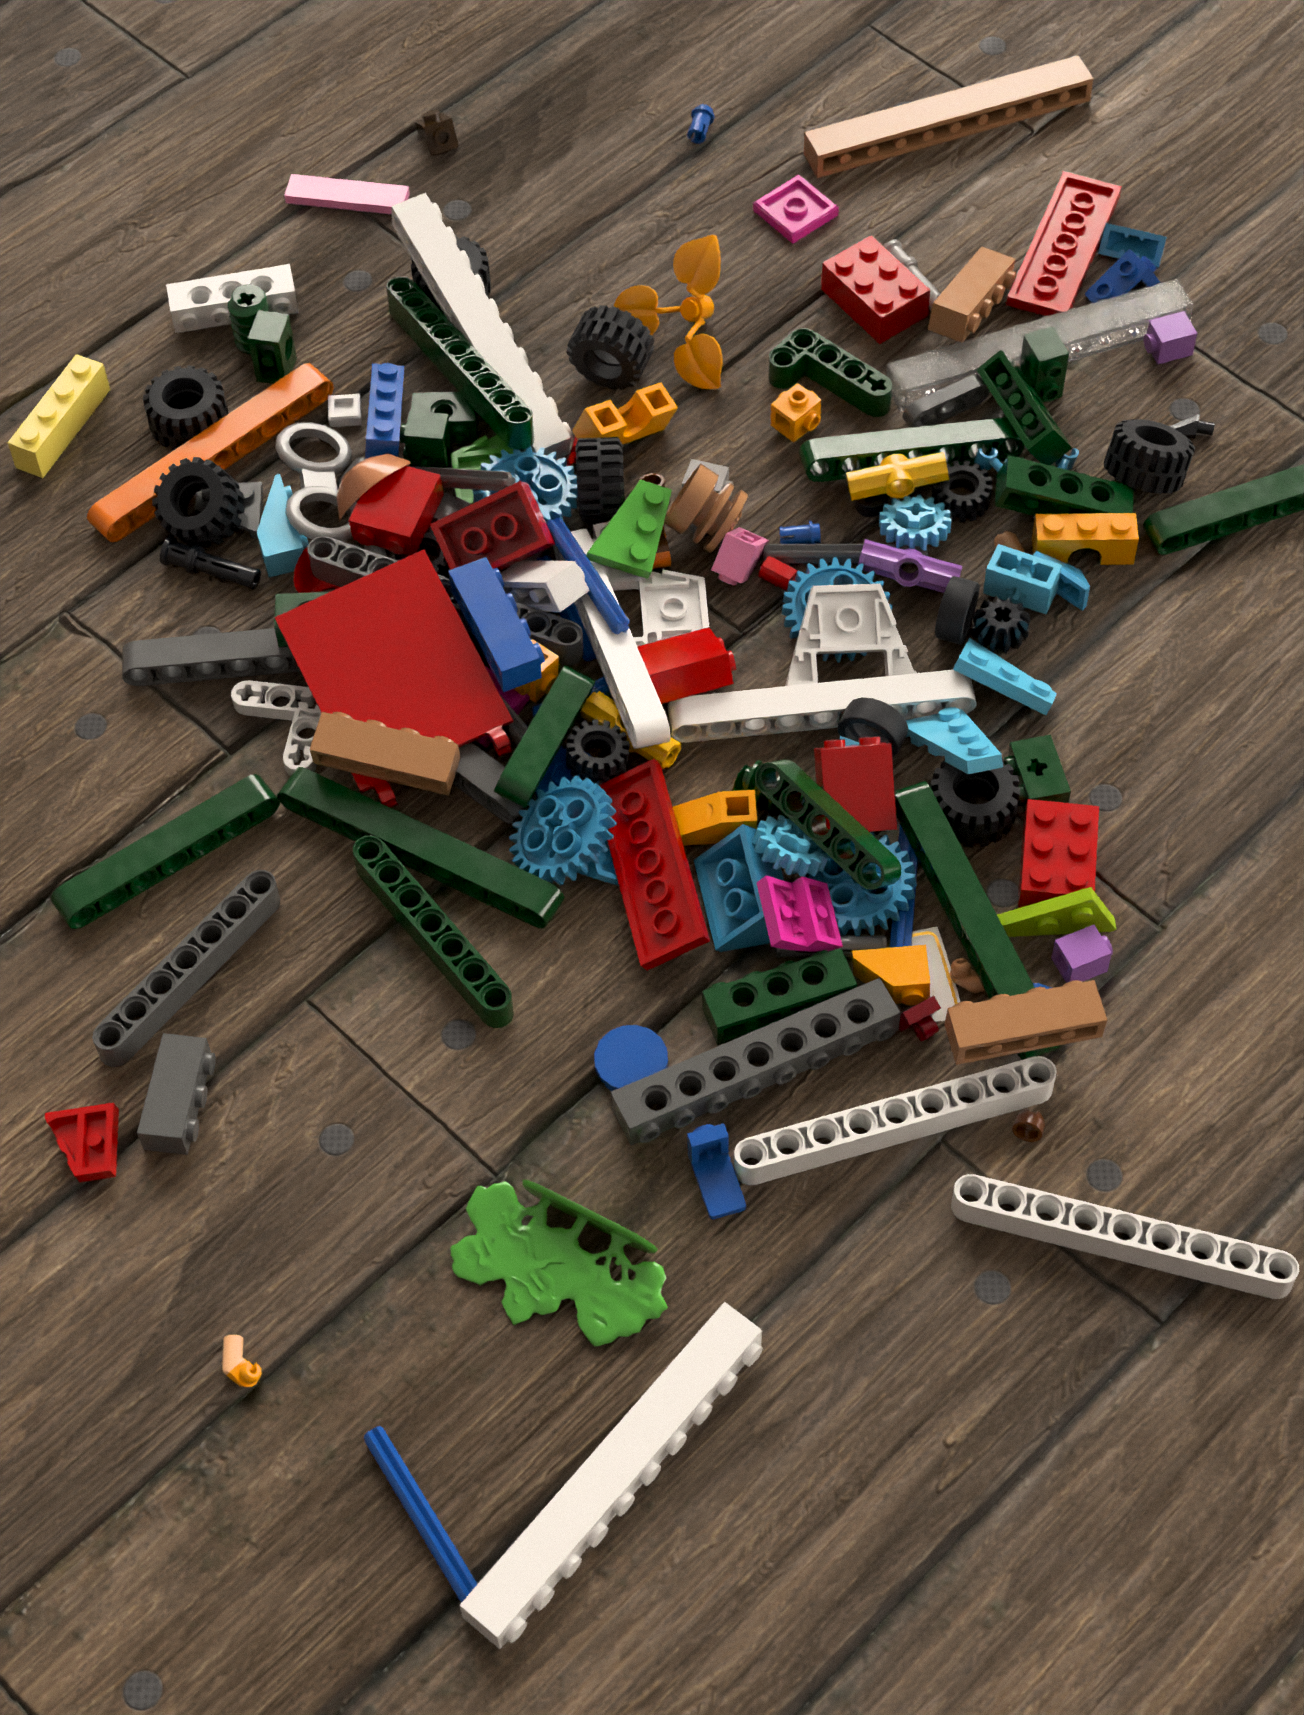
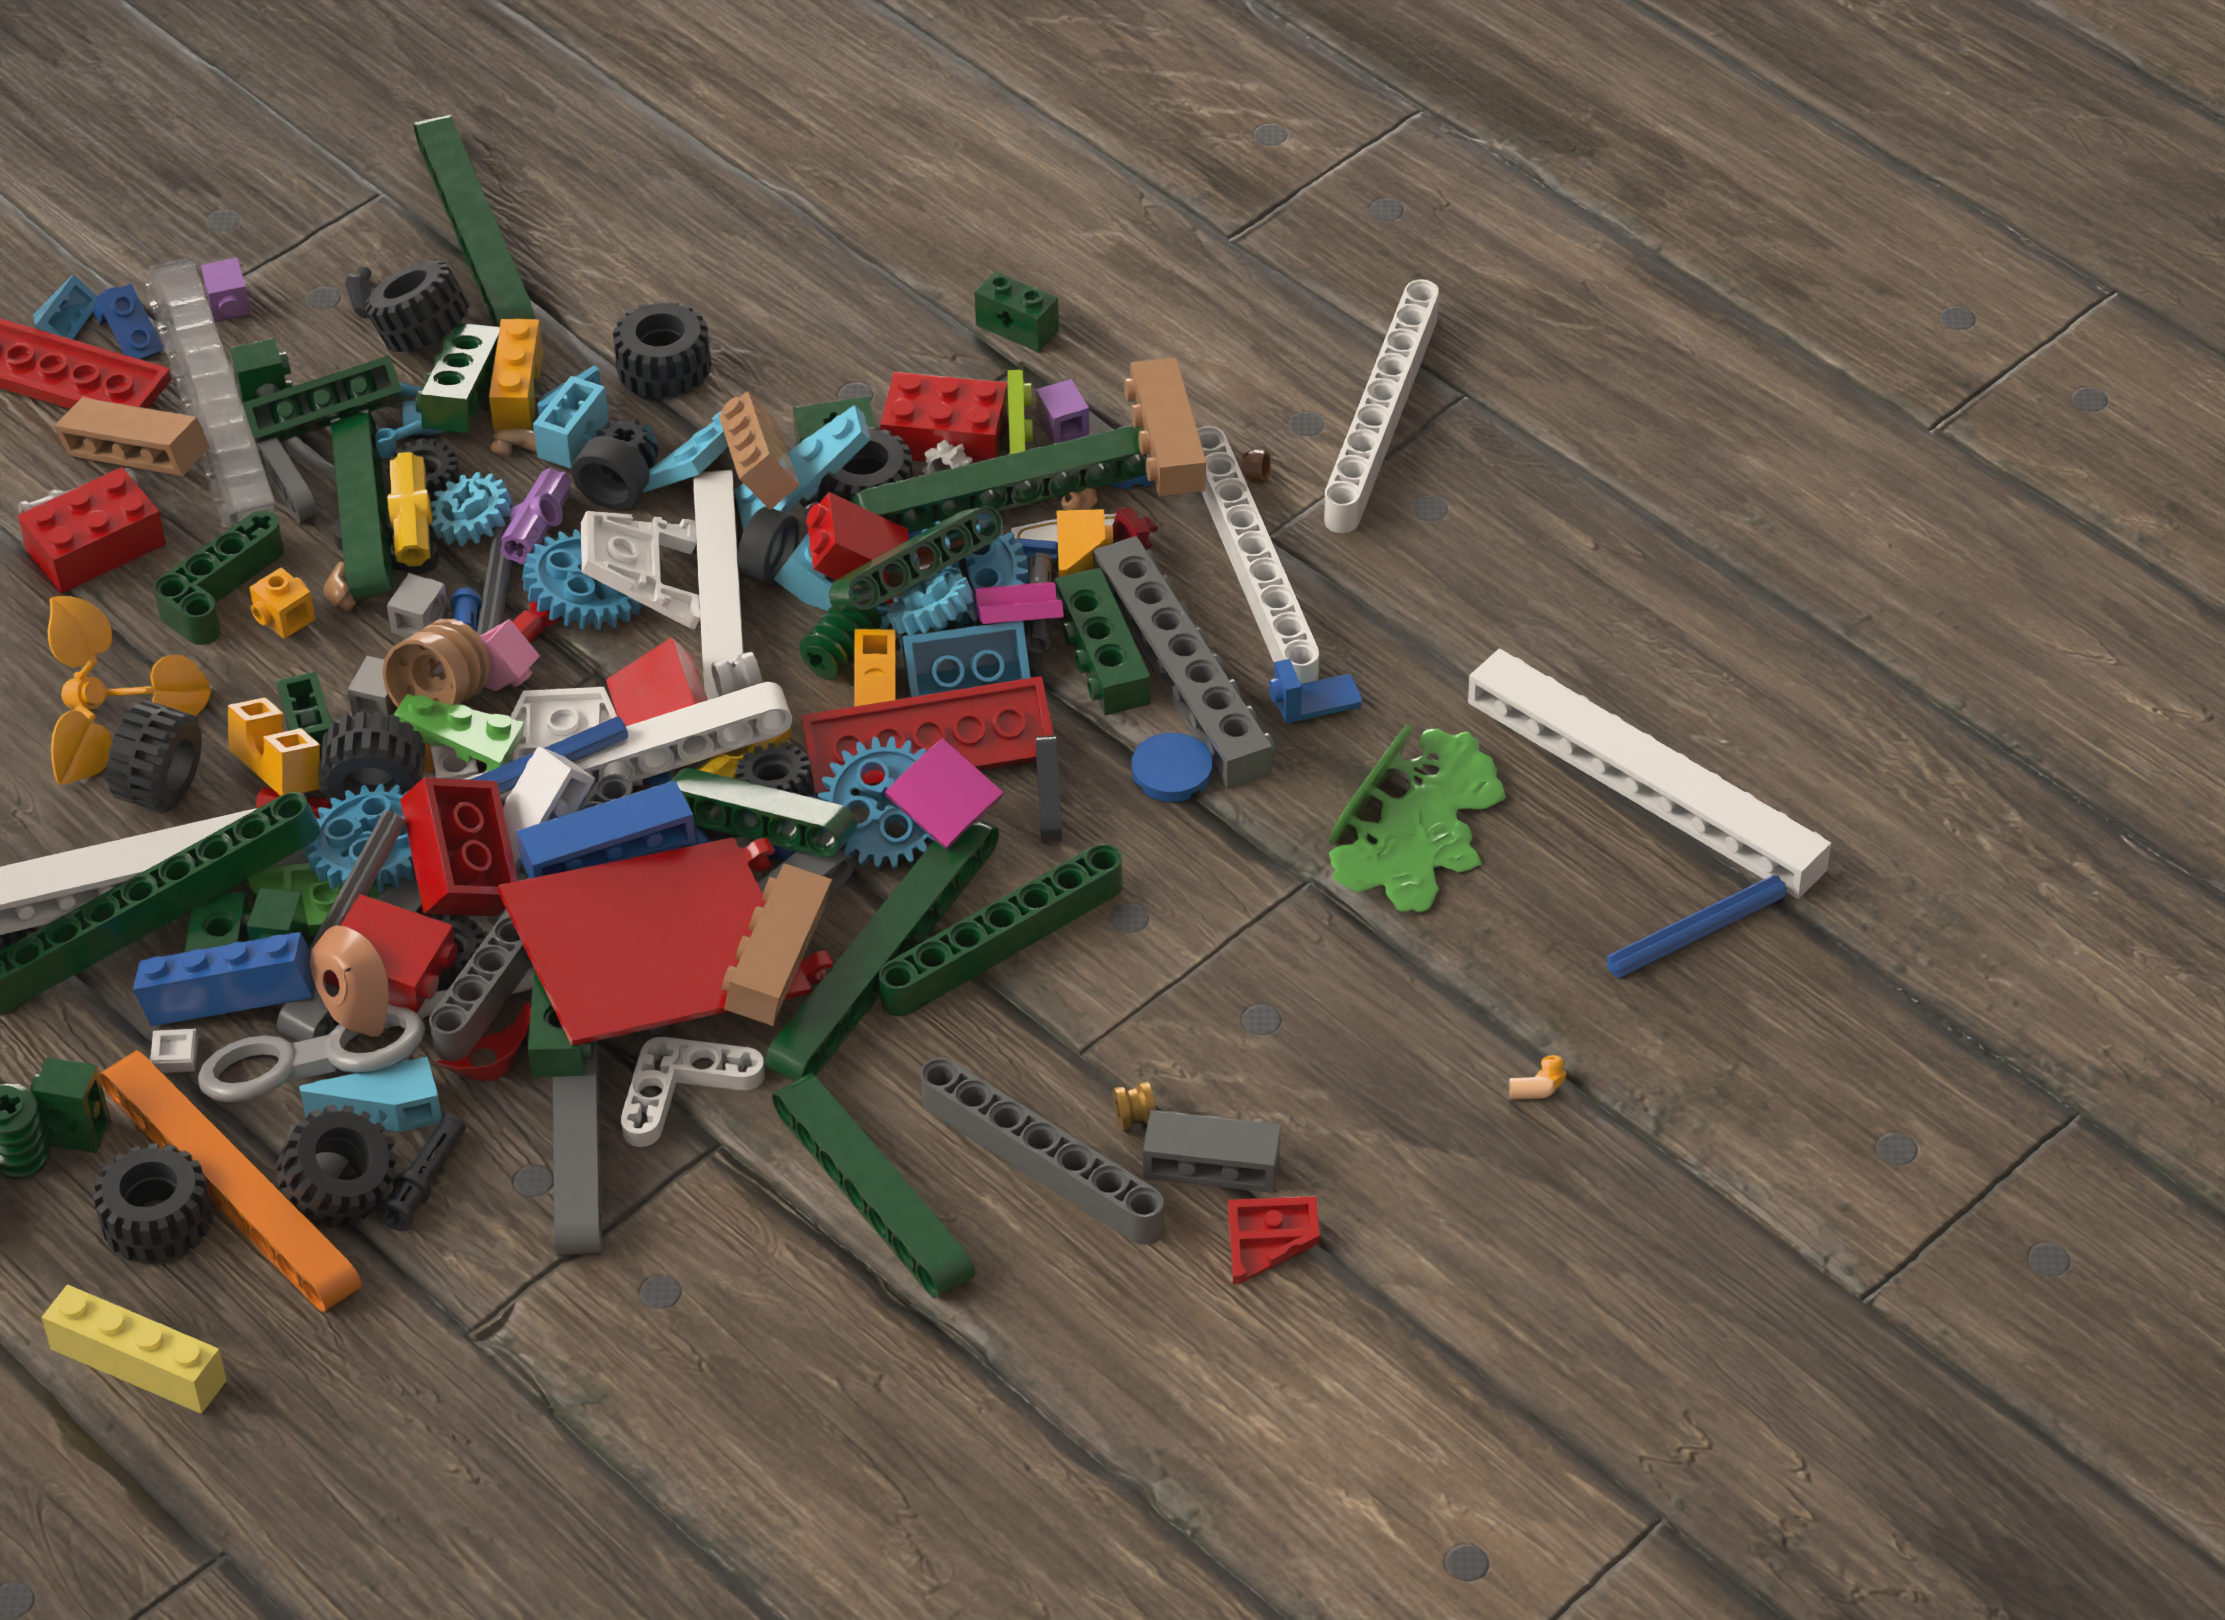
camera: 90 degrees left, 10 degrees down
none -> dark green brick [276,671,332,760]
none -> light grey brick [387,573,449,638]
none -> black tyre [613,301,711,399]
none -> light grey wheel [711,652,762,697]
none -> medium nougat brick [718,391,800,510]
none -> dark pink slope [885,738,1004,850]
none -> white gear [922,440,973,475]
none -> dark green brick [974,271,1059,353]
none -> black beam [1035,735,1062,843]
none -> pearl gold wheel [1113,1082,1156,1131]

